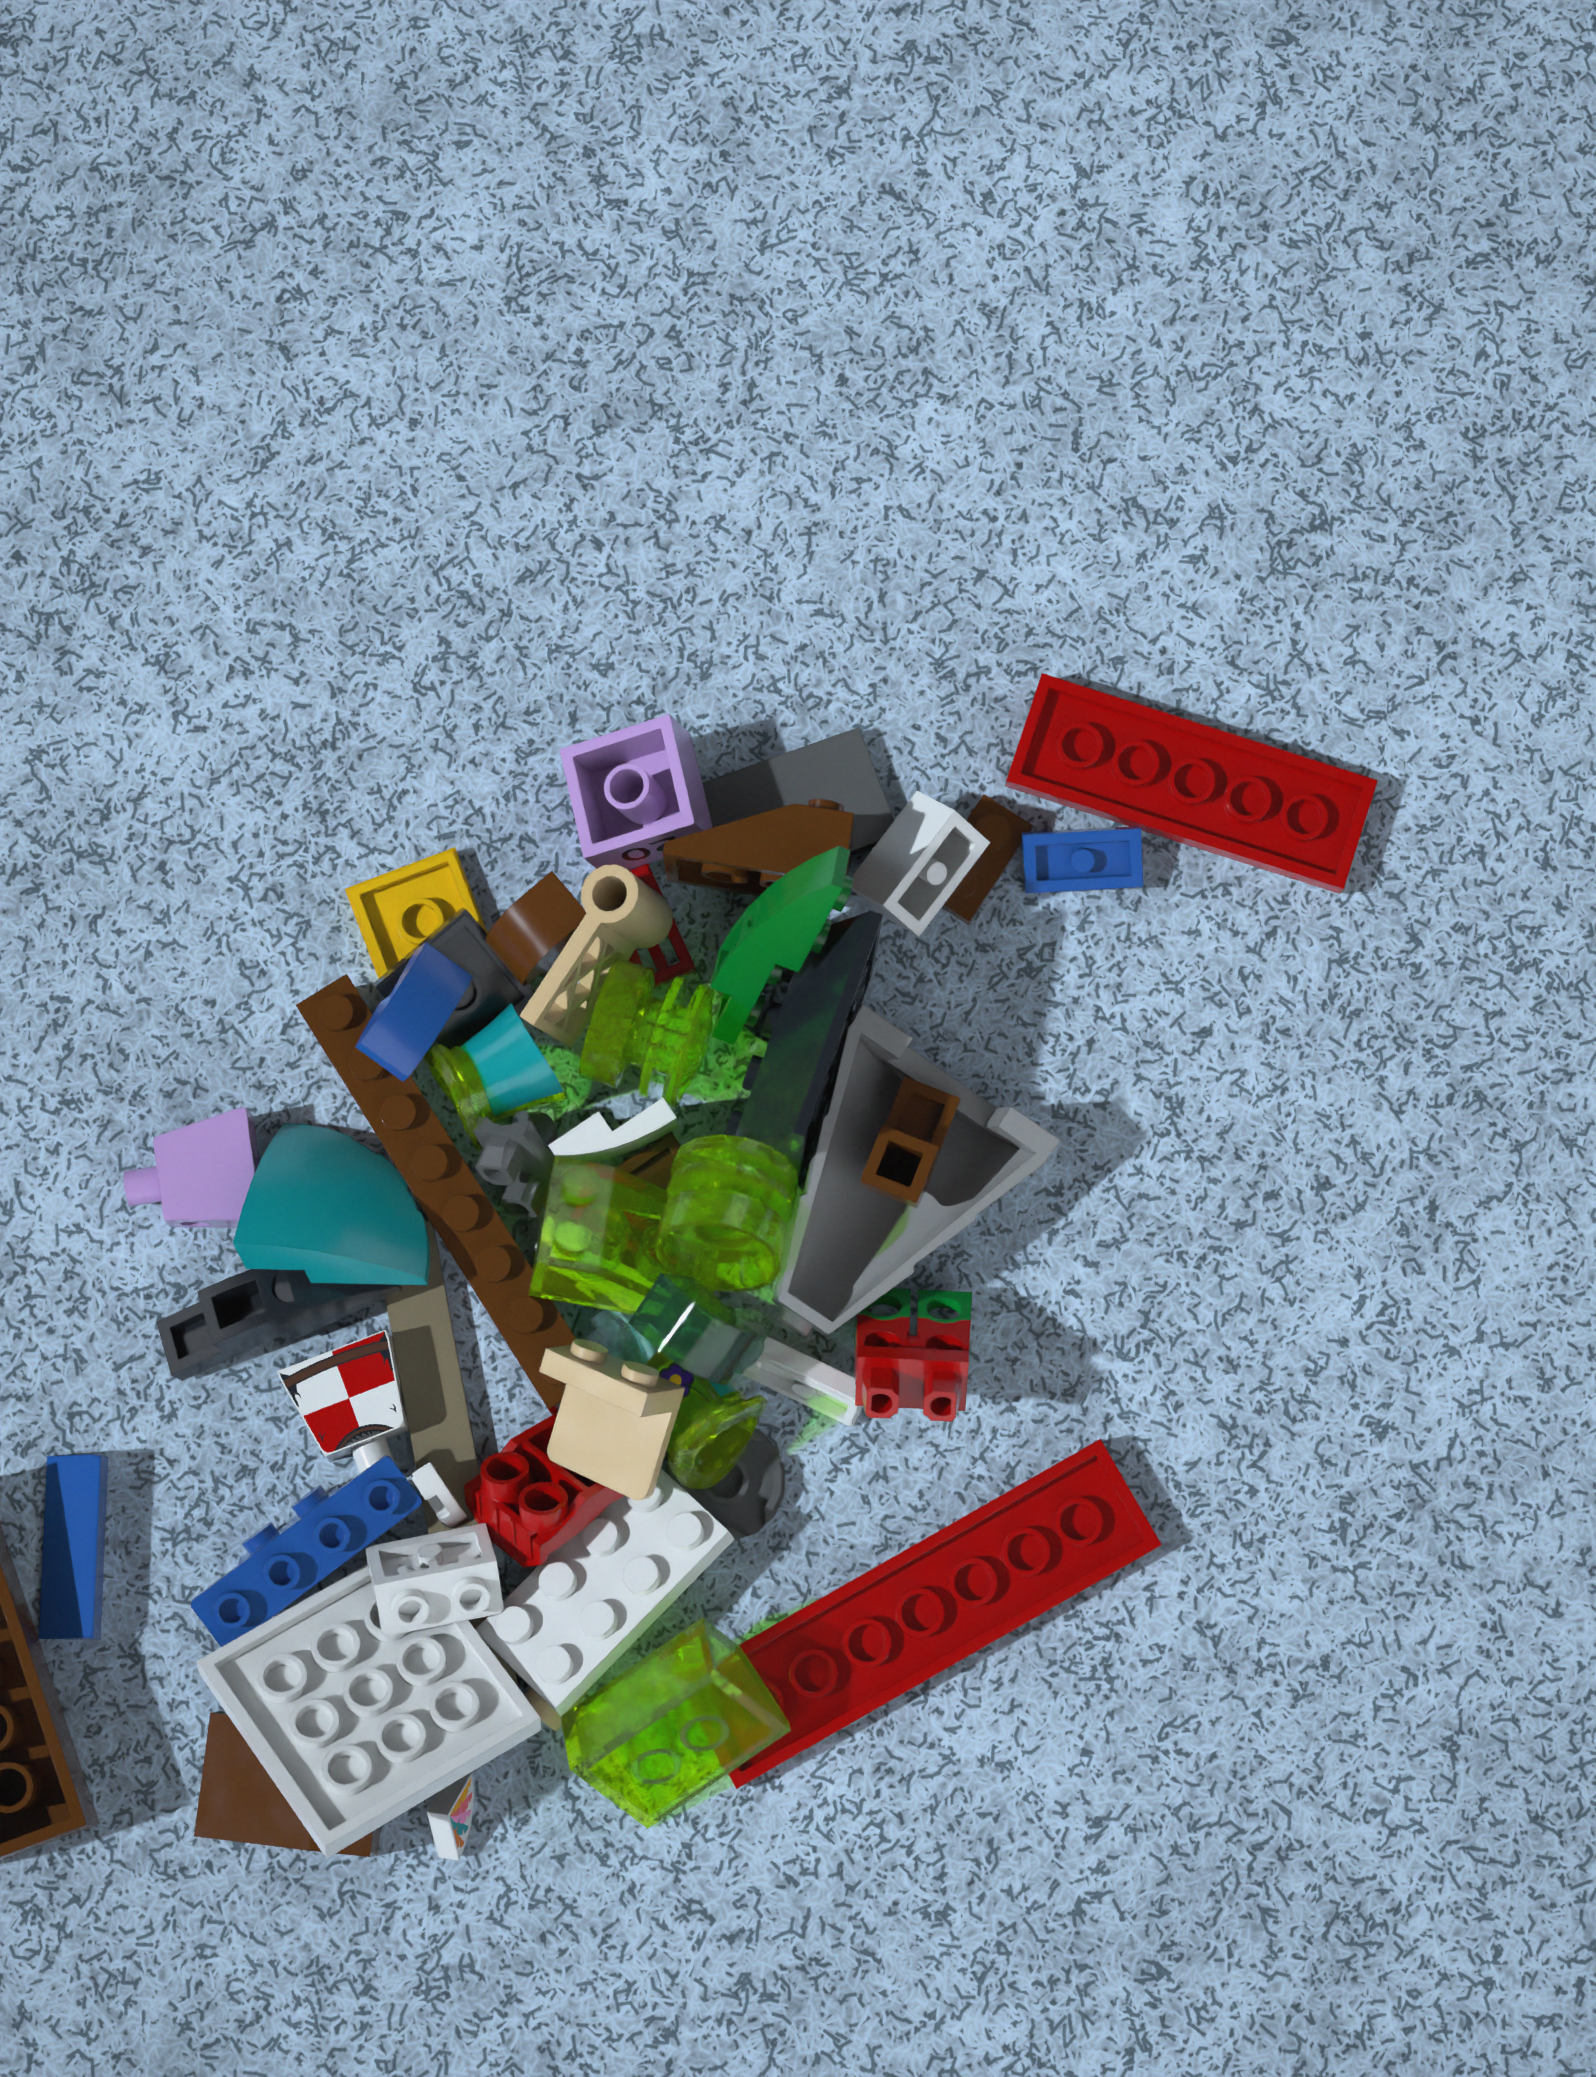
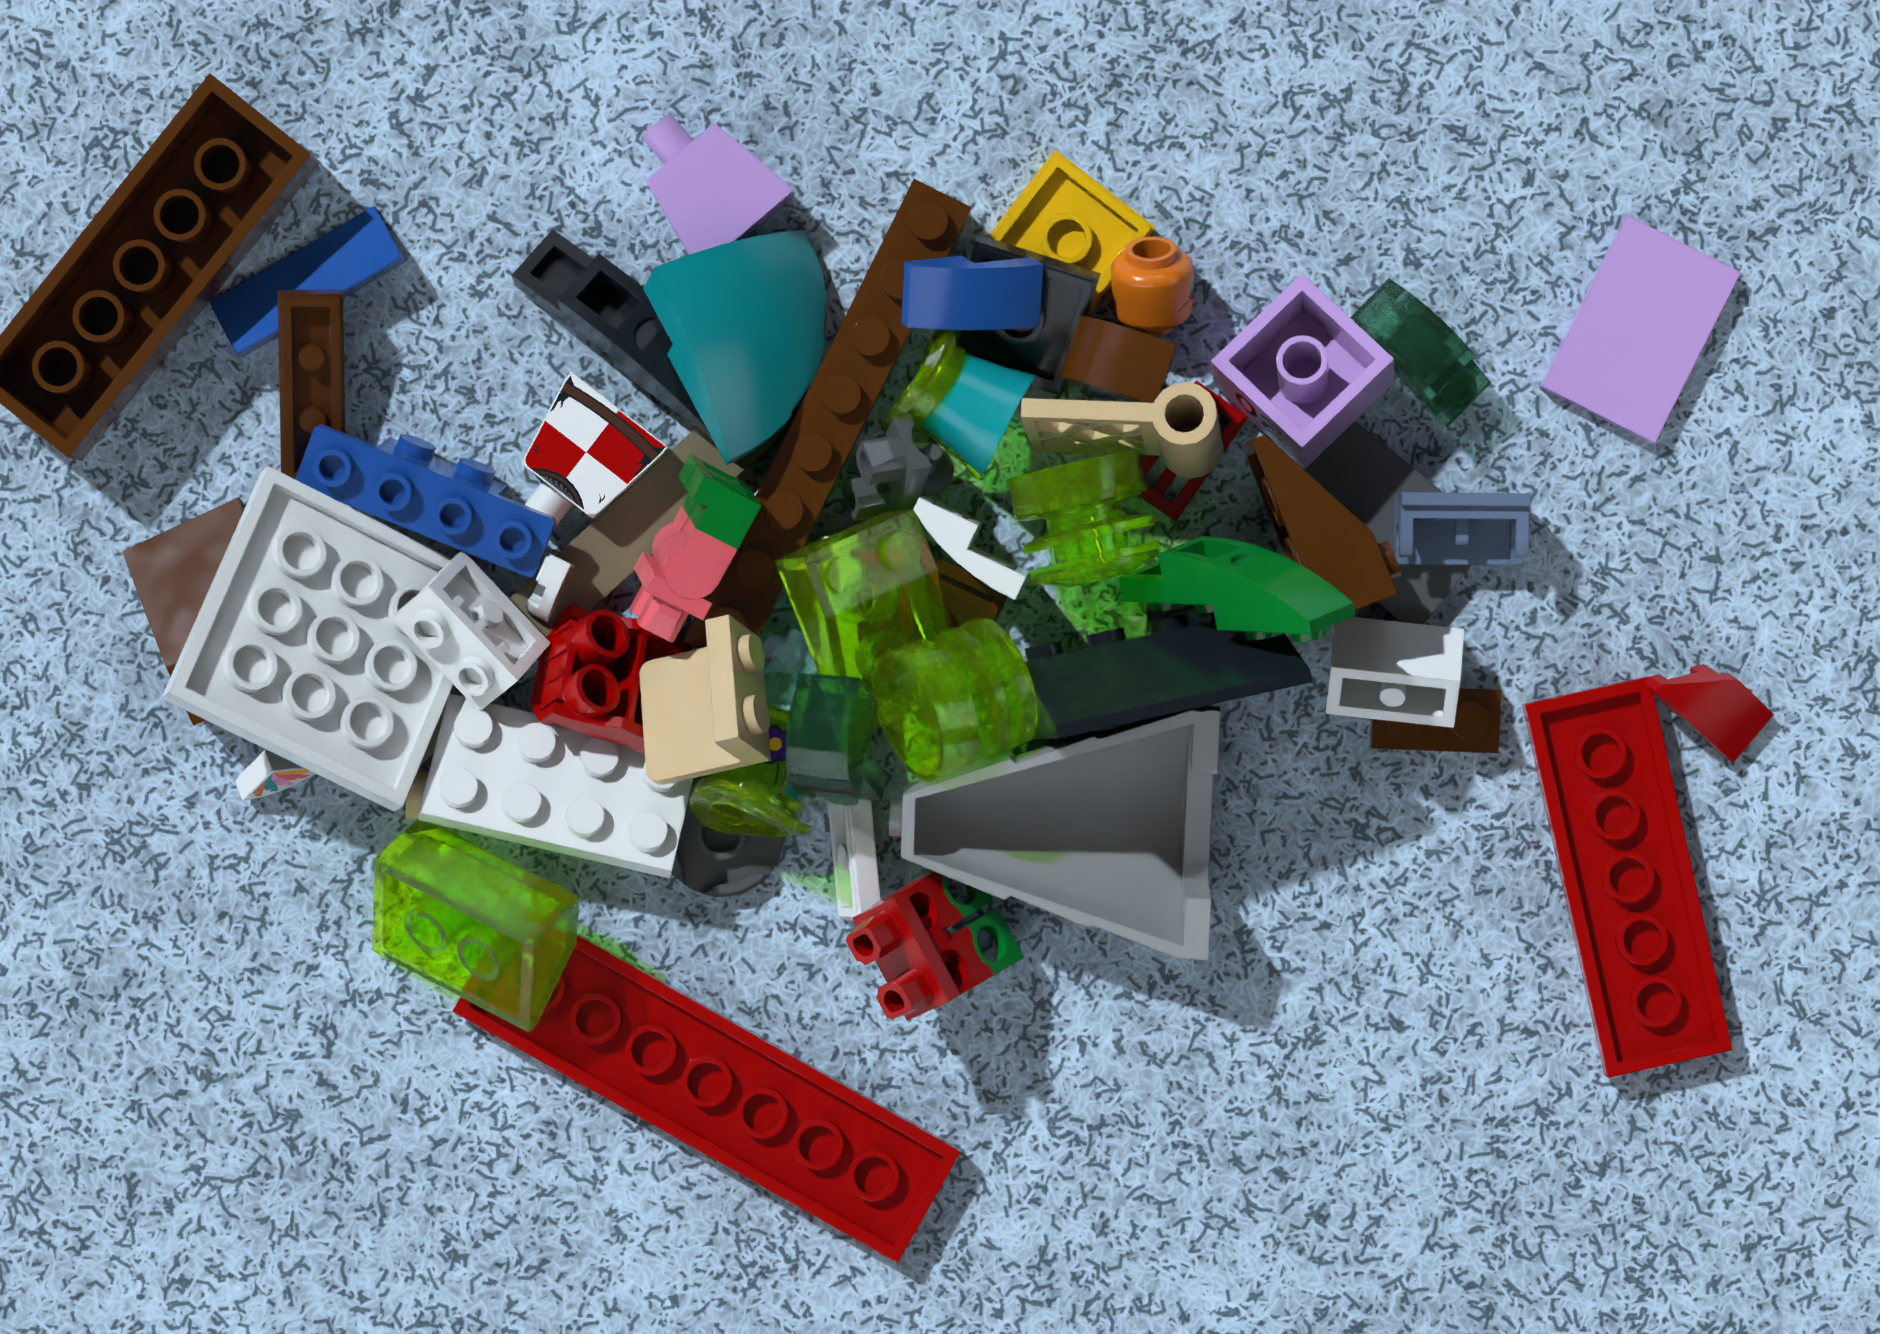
camera: 55 degrees right, 10 degrees up
reddish brown brick [860,1076,961,1209] -> none
blue plate [1021,826,1143,893] -> none
none -> reddish brown tile [277,289,345,479]
none -> coral hips [630,454,762,643]
none -> orange head [1111,237,1194,337]
none -> clear green brick [1350,278,1491,428]
none -> sand blue hinge [1394,492,1531,565]
none -> lavender tile [1539,215,1741,444]
none -> red slope [1644,664,1774,763]

